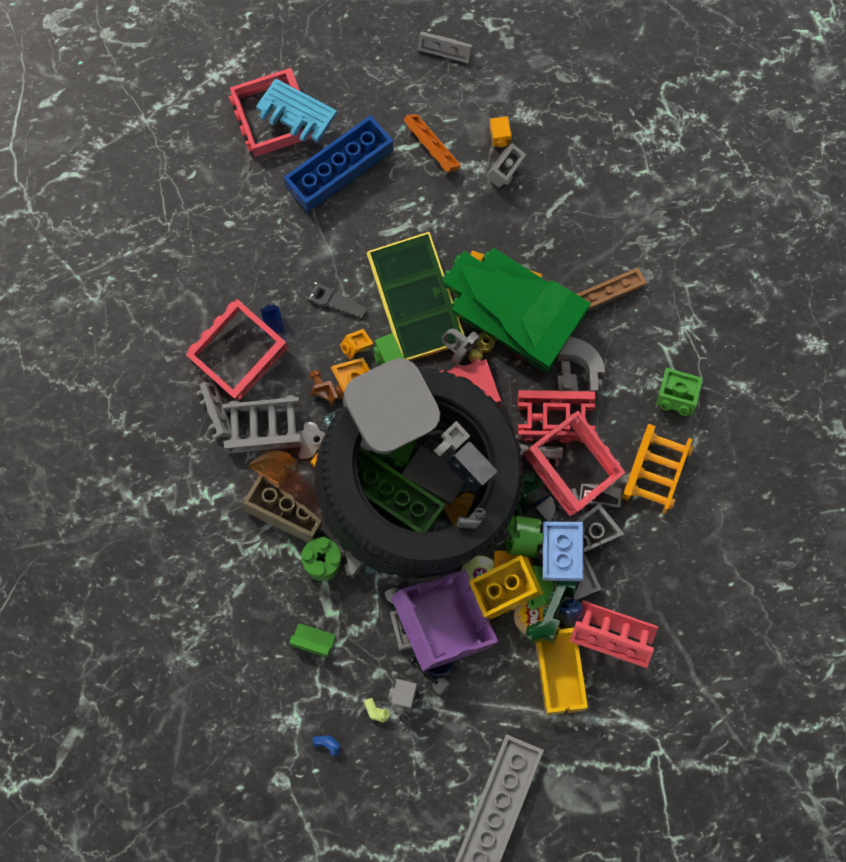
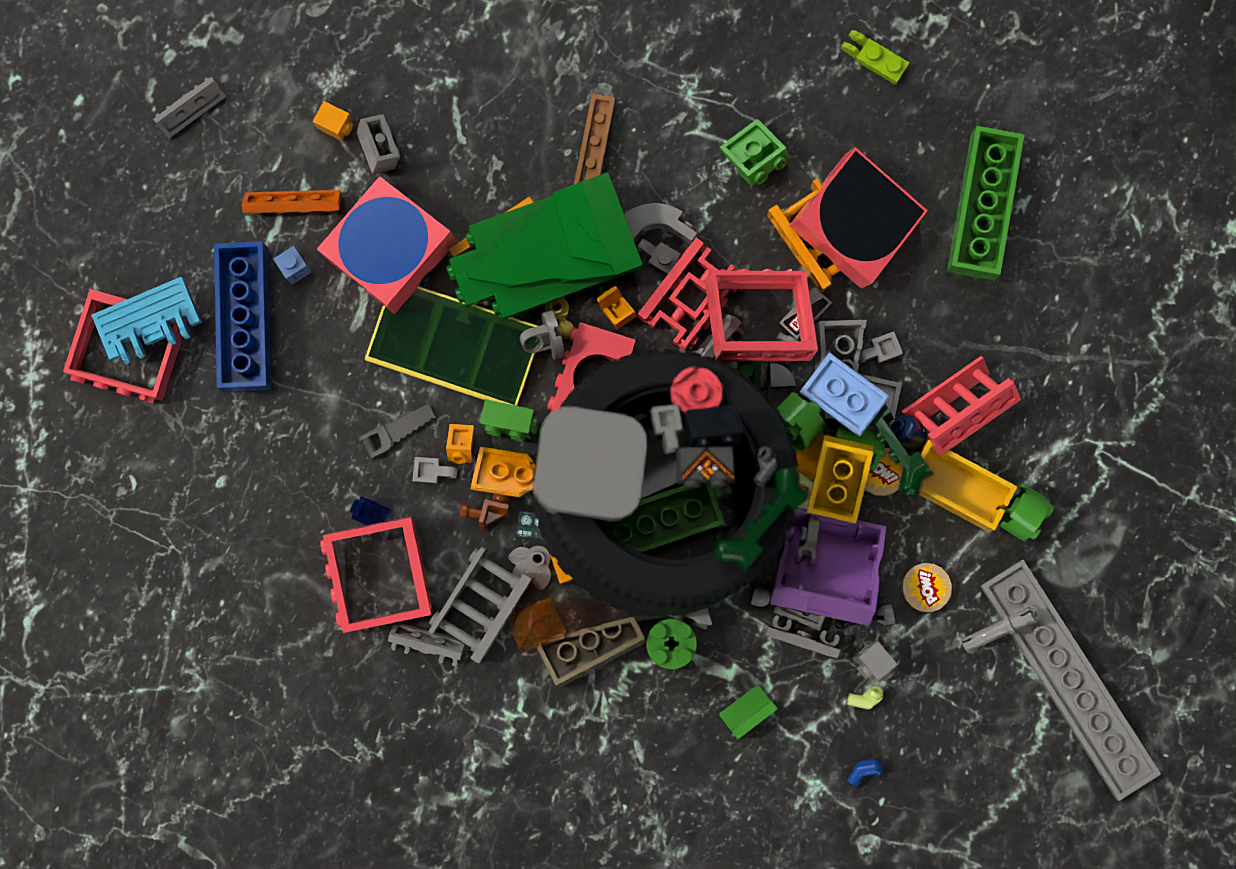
camera: 50 degrees left, 10 degrees up
none -> medium blue brick [274,246,312,285]
none -> blue tile [317,176,457,314]
none -> light grey plate [412,457,458,484]
none -> light orange bracket [597,286,637,330]
none -> coral tile [670,367,723,416]
none -> dark grey brick [676,447,734,488]
none -> dark green plate [715,468,810,571]
none -> light grey plate [764,615,840,658]
none -> black tile [789,147,928,288]
none -> light grey plate [796,518,820,565]
none -> lime hinge [841,30,909,84]
none -> light grey plate [859,331,903,364]
none -> tile [901,563,952,612]
none -> bright green brick [947,126,1024,281]
none -> light grey pin [961,607,1037,653]
none -> bright green brick [998,483,1054,541]

